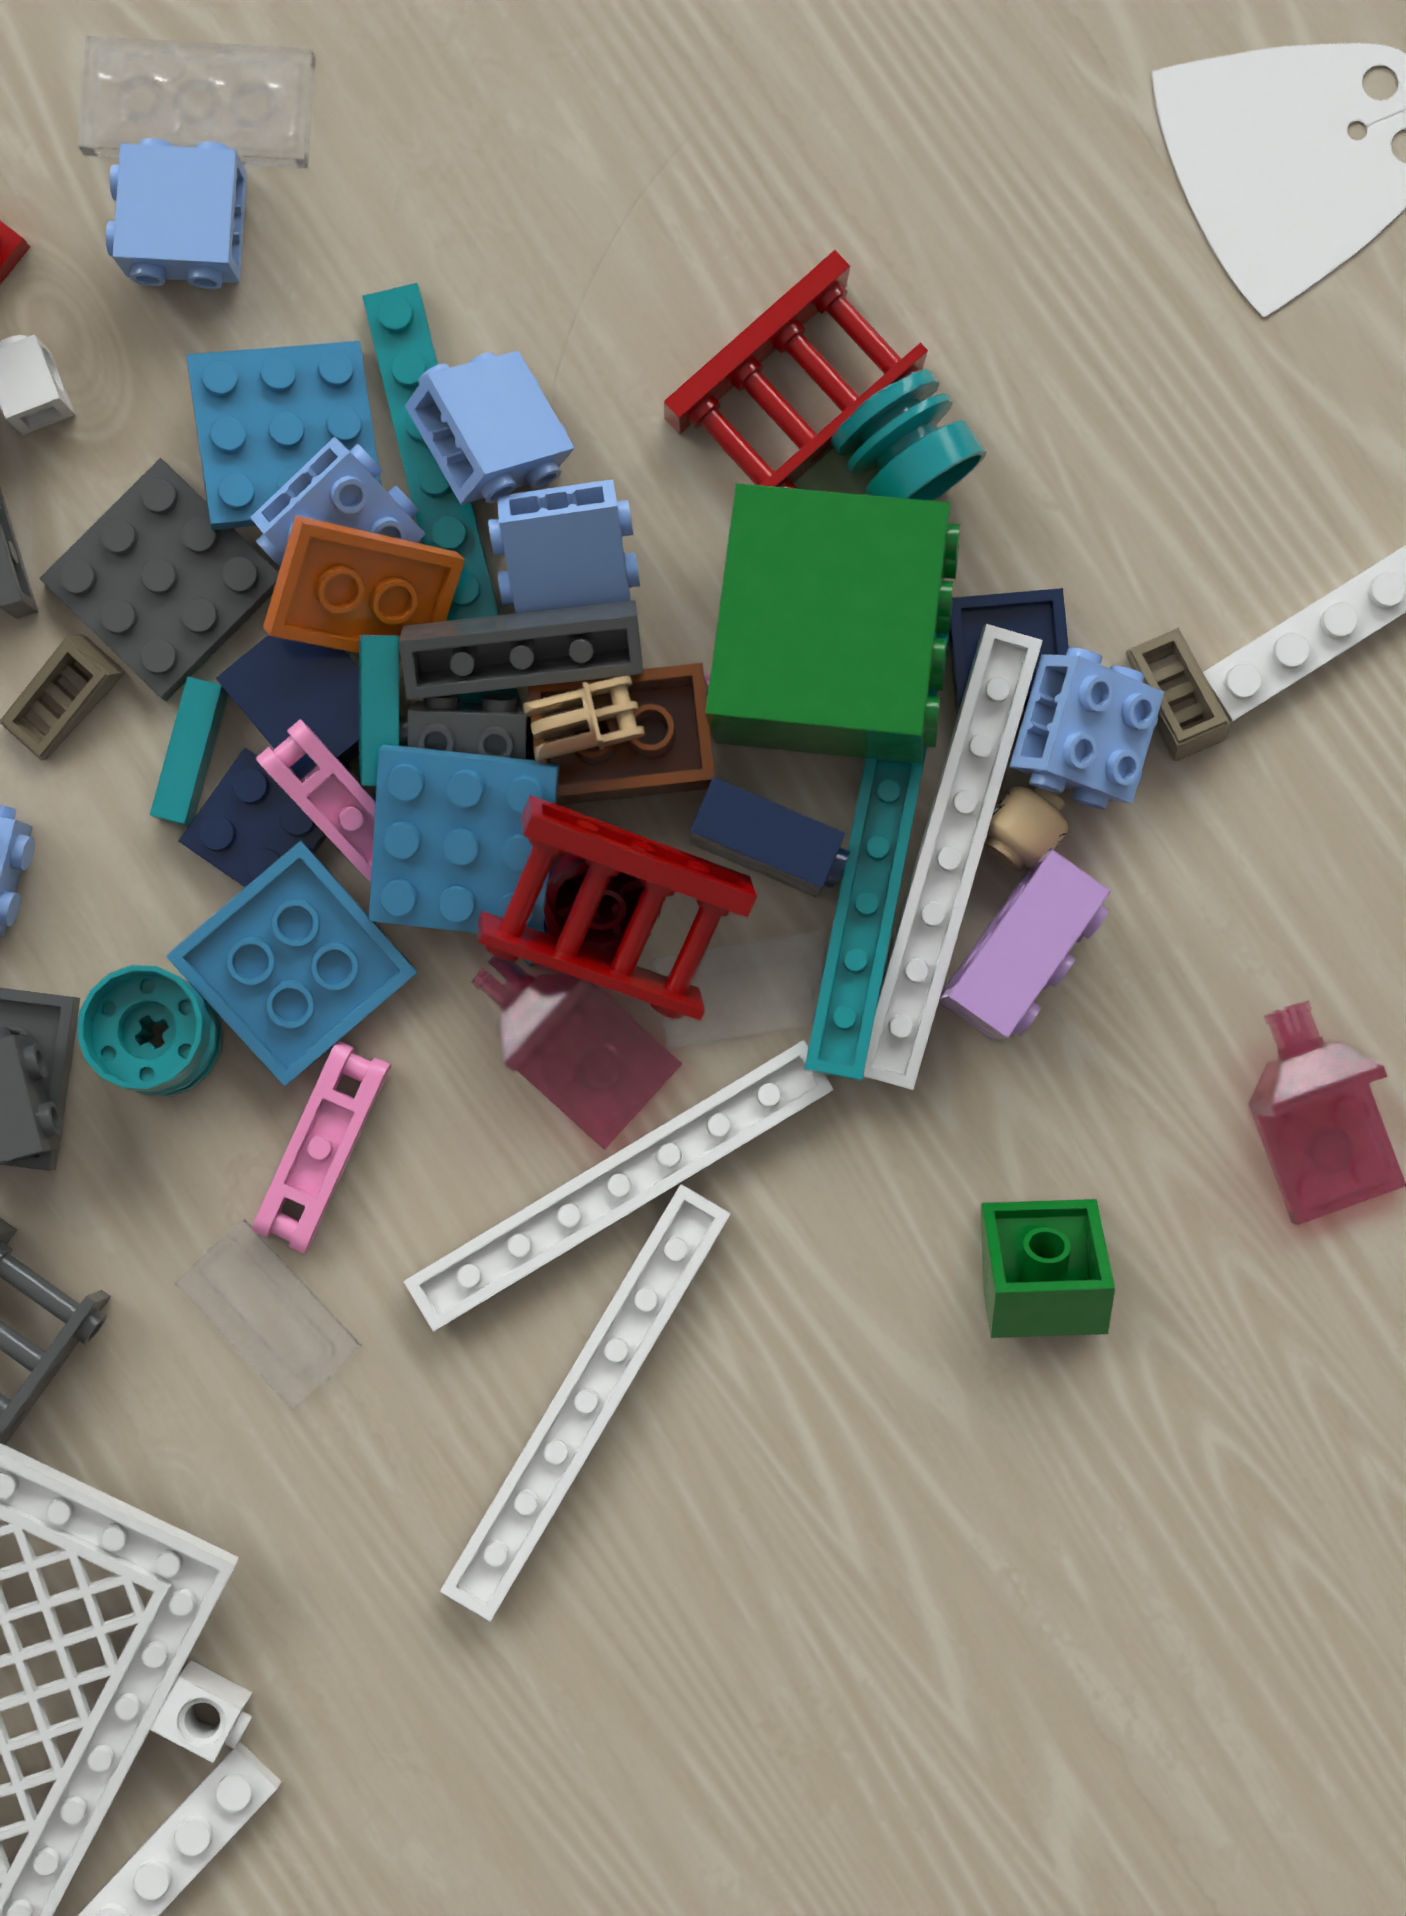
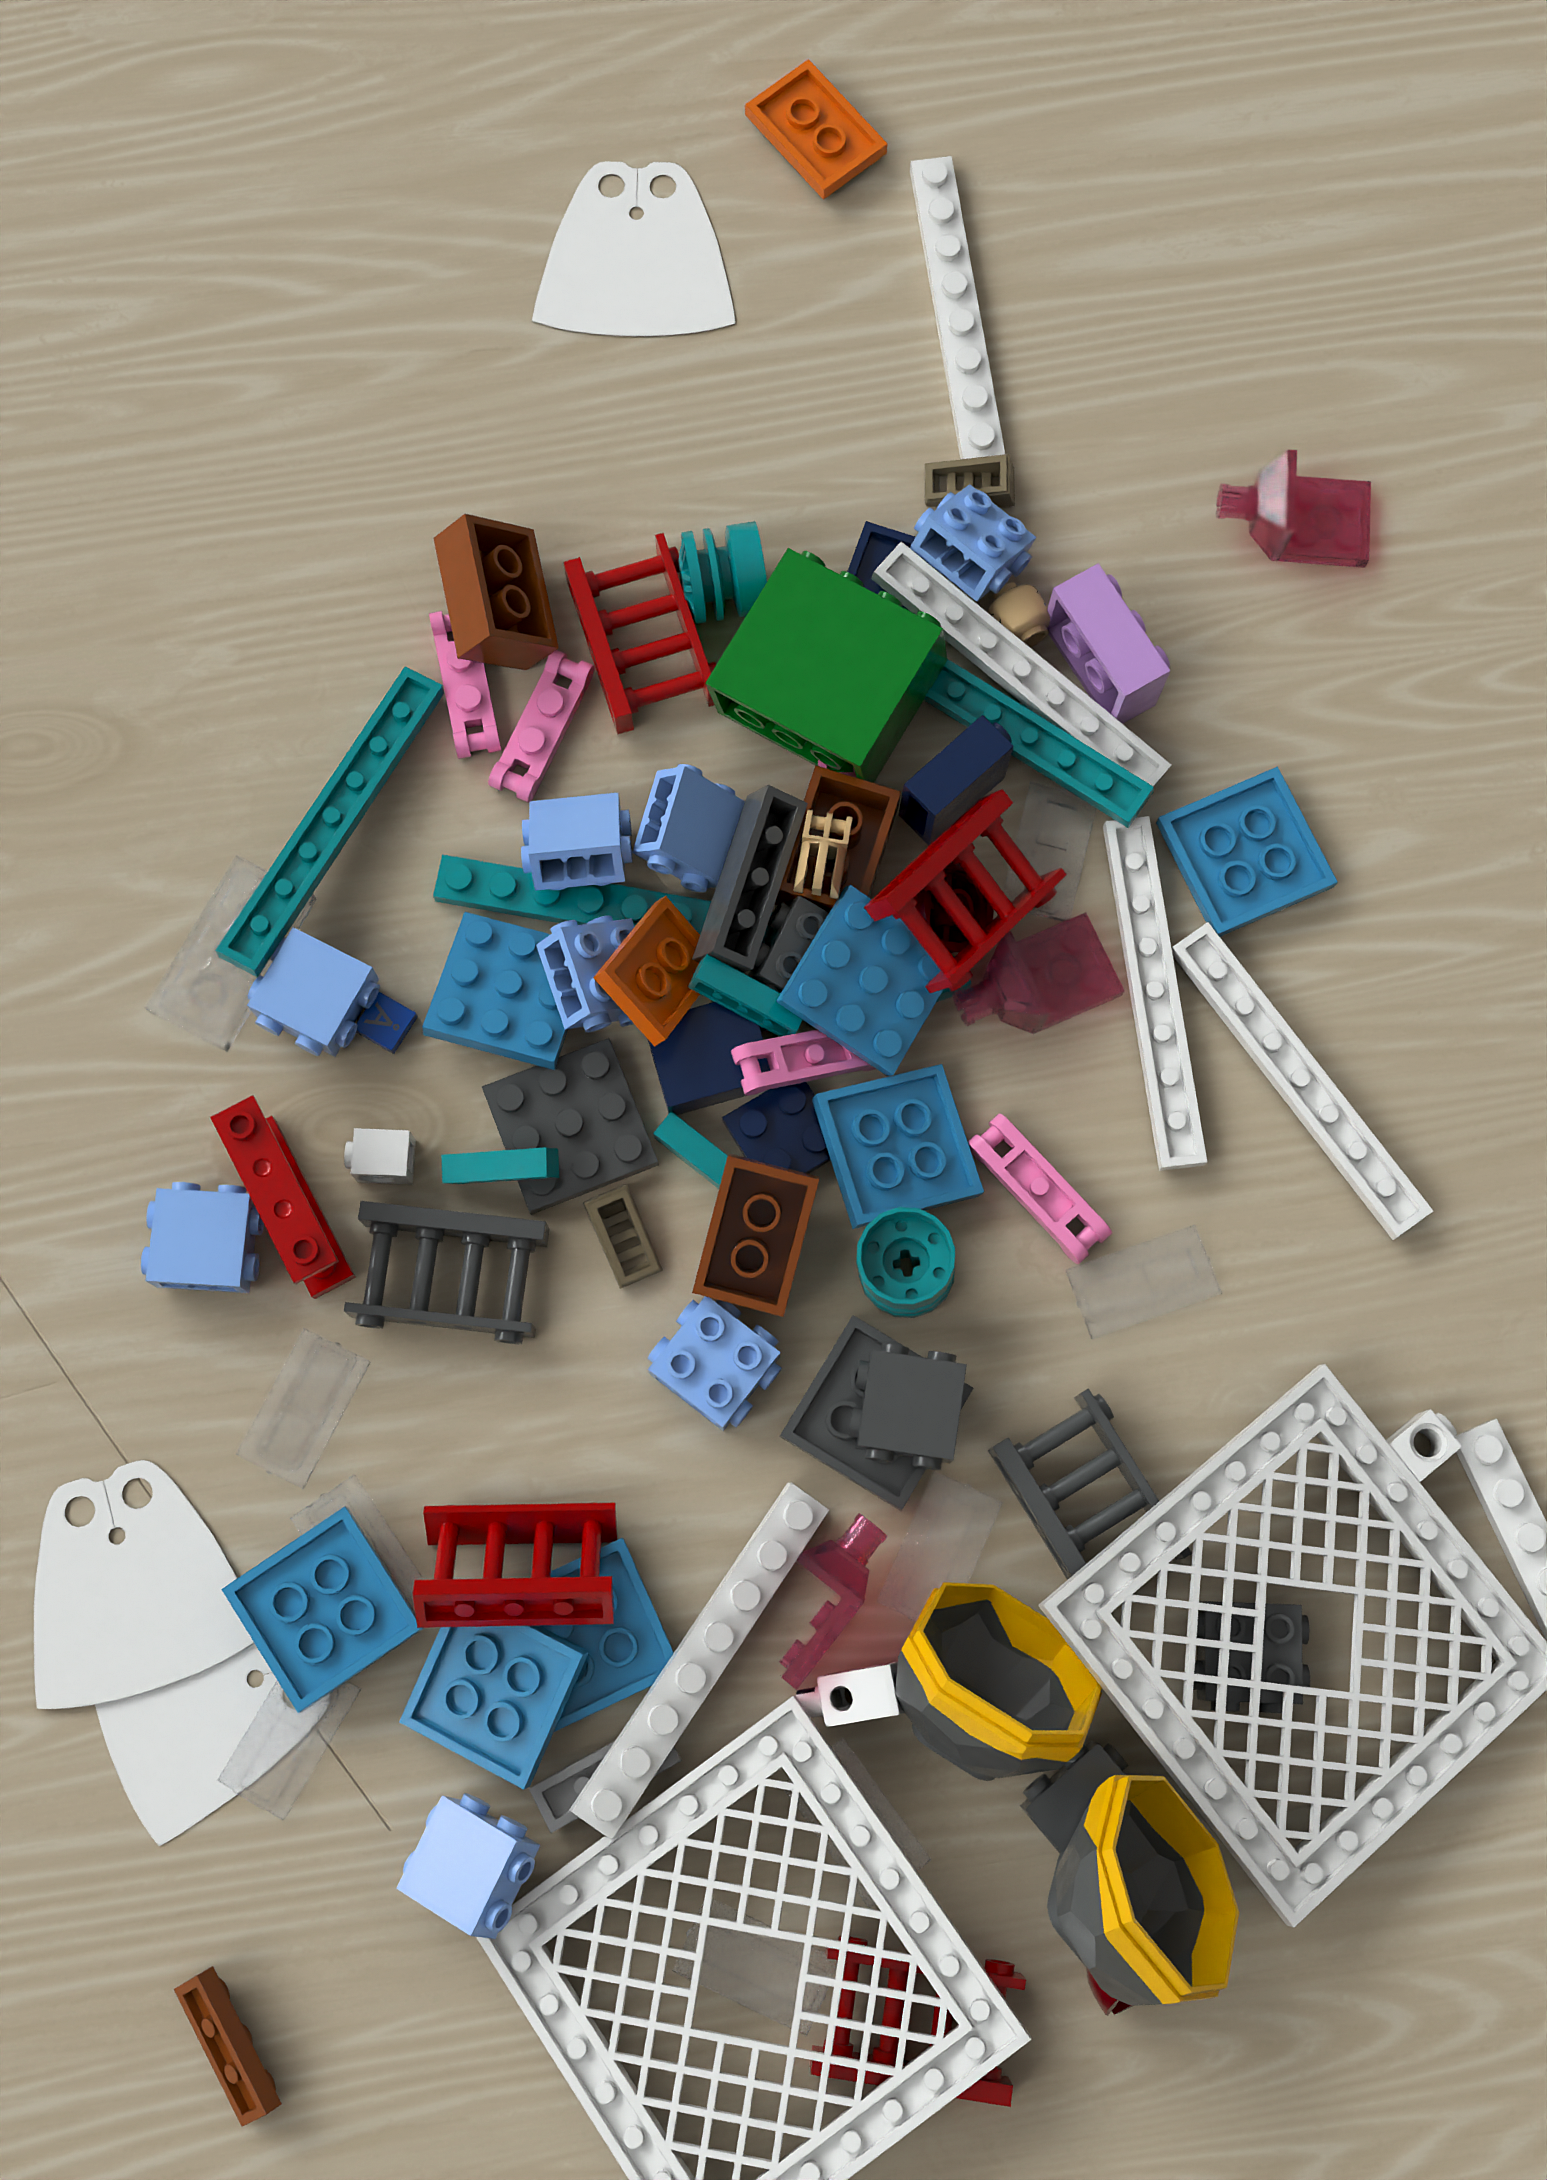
camera: 65 degrees left, 10 degrees down
green slope [981,1199,1115,1338] -> none
none -> teal plate [215,666,444,978]
none -> blue tile [356,992,418,1054]
none -> bright pink plate [429,611,502,759]
none -> dark orange brick [433,514,559,670]
none -> teal piece [441,1147,560,1184]
none -> bright pink plate [488,650,595,803]
none -> dark orange brick [692,1154,820,1317]
none -> dark azure plate [1156,766,1338,937]

